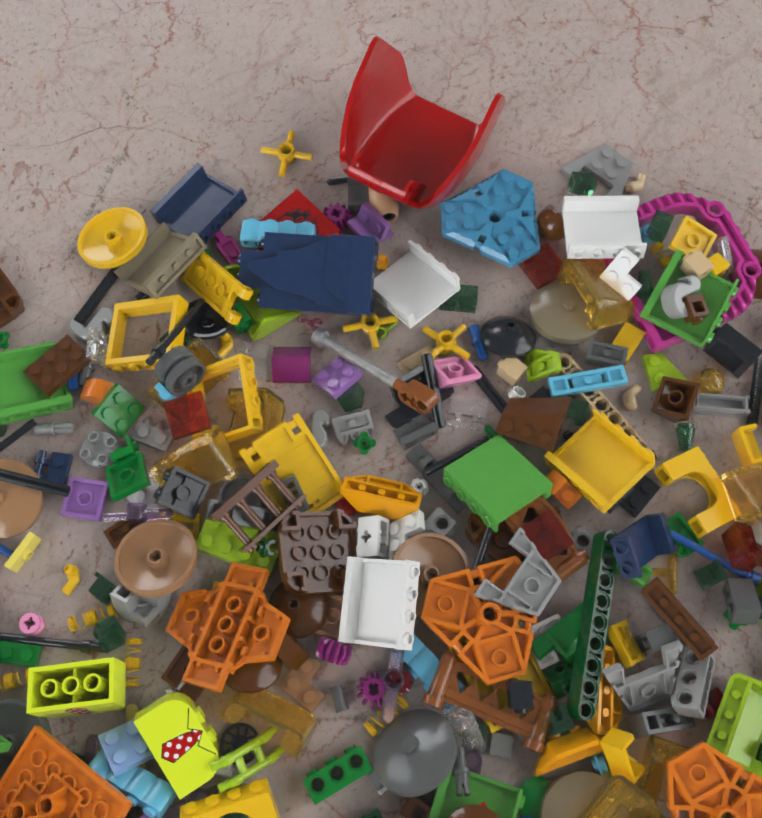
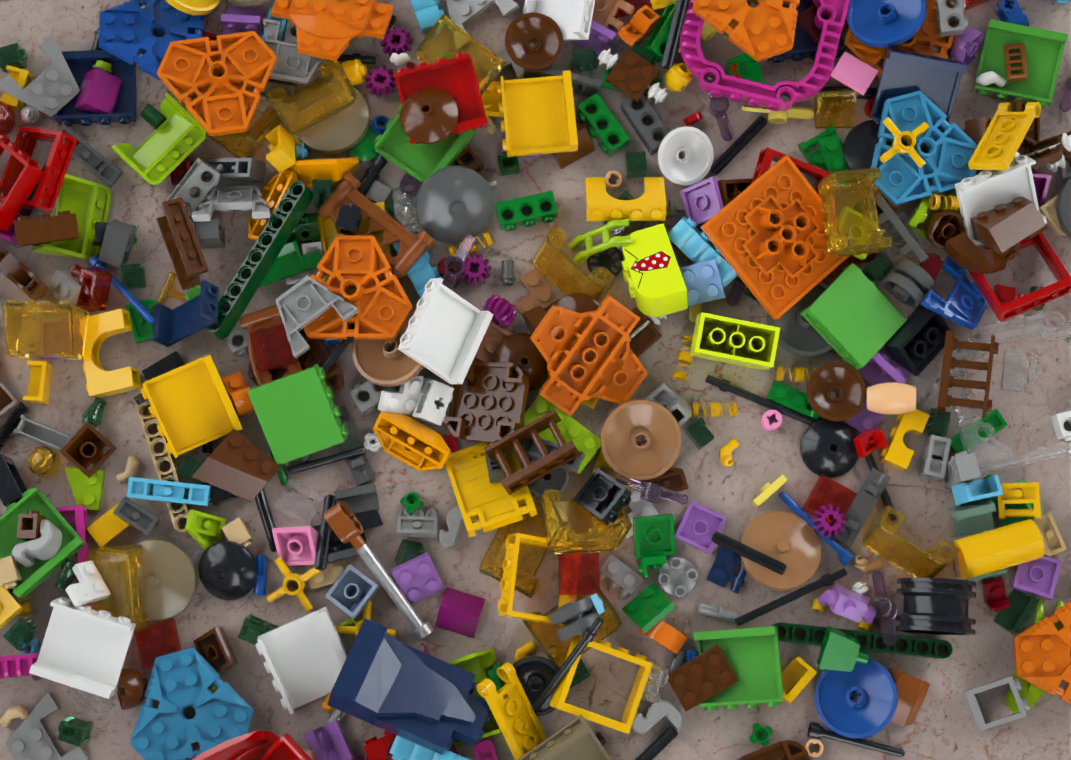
camera: 165 degrees left, 10 degrees up
clear green panel [93,615,127,653] -> none
dark green plate [256,537,277,558] -> none
dark grey pin [452,747,471,797] -> none
white plate [508,386,526,399] -> none
yellow plate [607,620,646,669] -> none
none -> reddish brown slope [193,626,238,673]
none -> sand blue slope [325,564,380,619]
none -> black pin [358,154,388,196]

